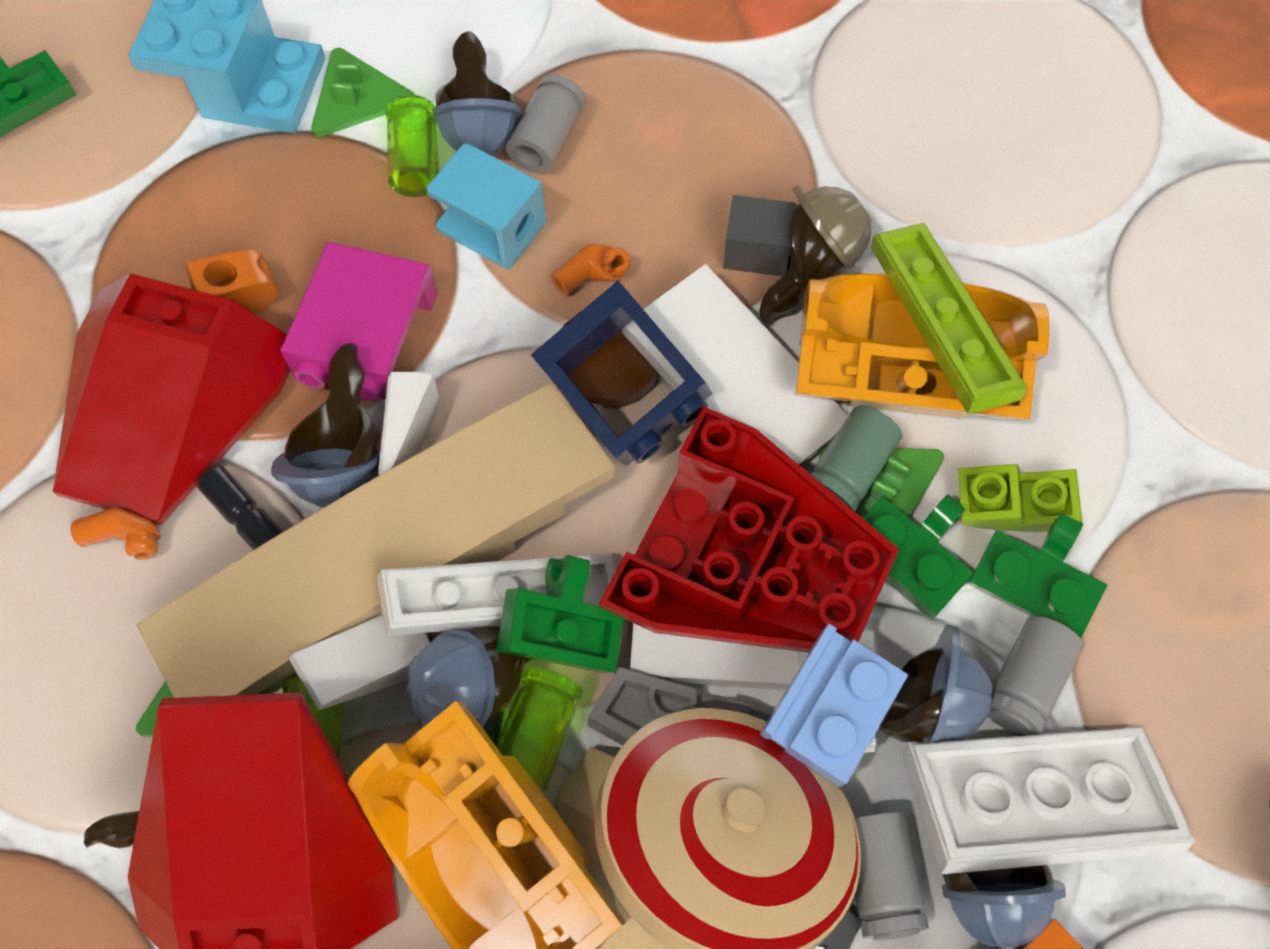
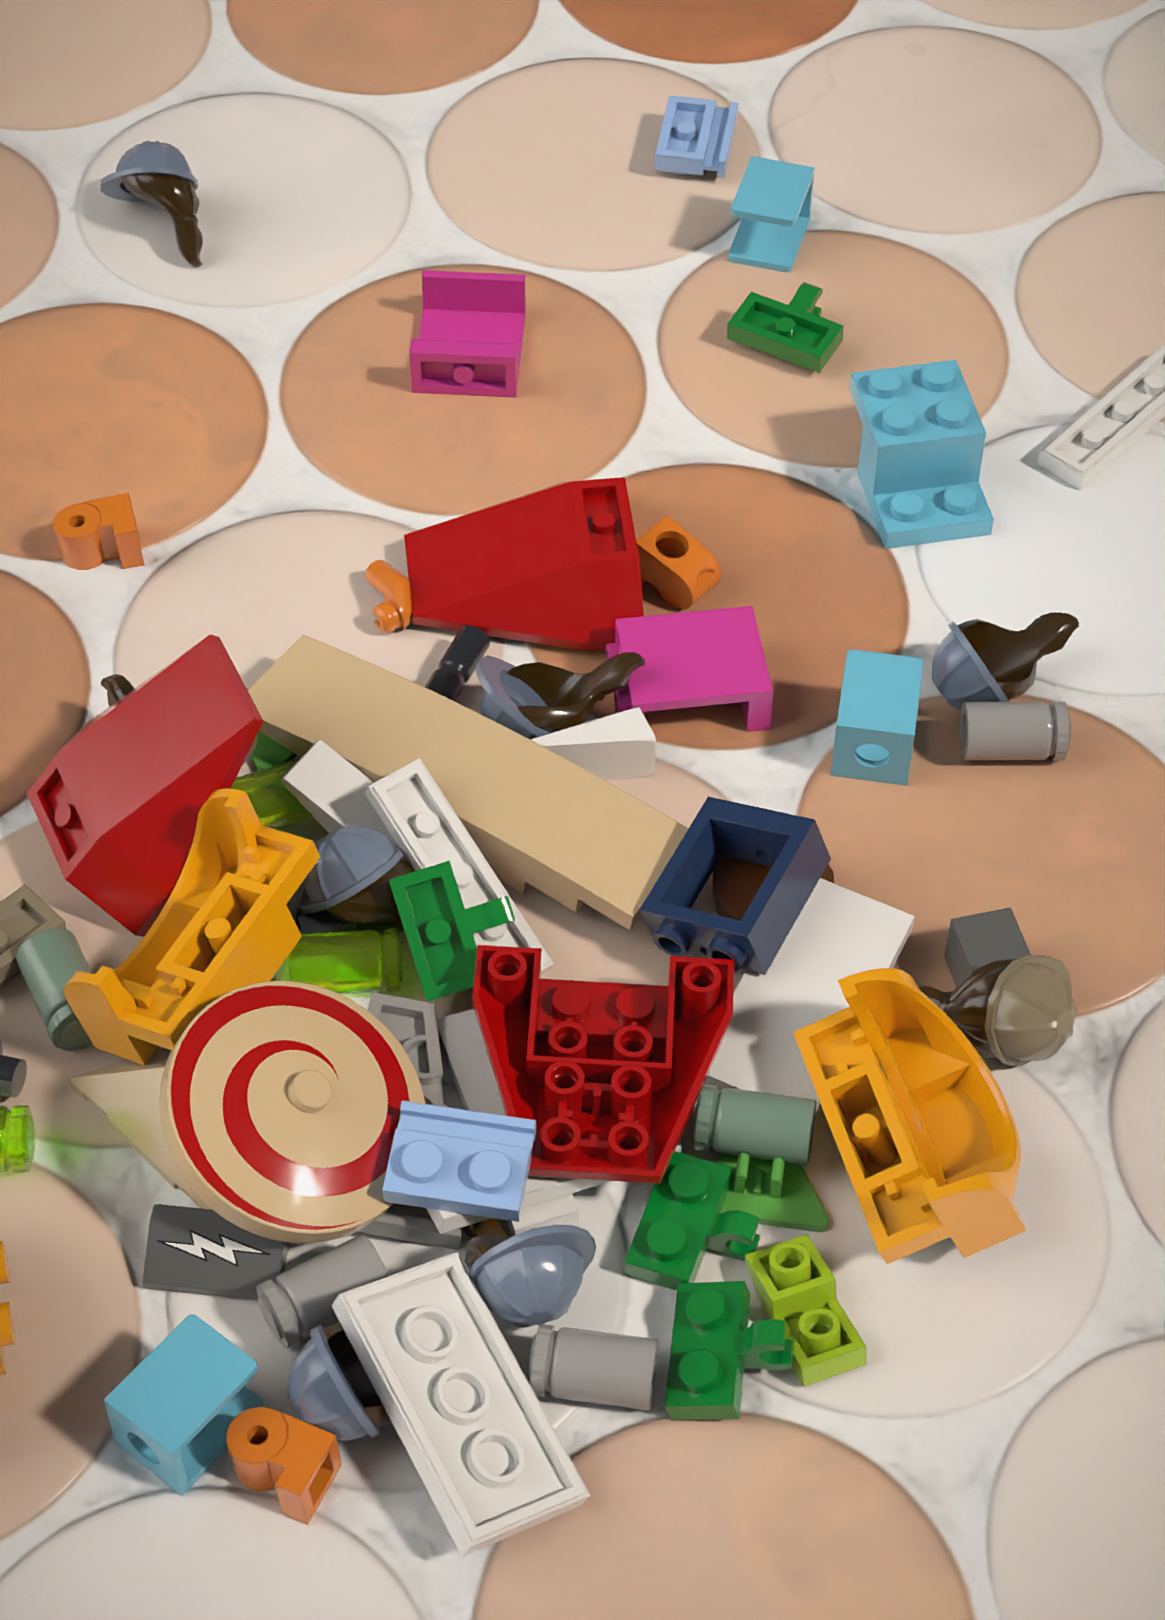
camera: 65 degrees right, 15 degrees down
bright green piece [311,47,416,137] -> none
clear neon green piece [386,95,440,197] -> none
orange arm [550,244,631,296] -> none
lime tile [871,222,1027,414] -> none

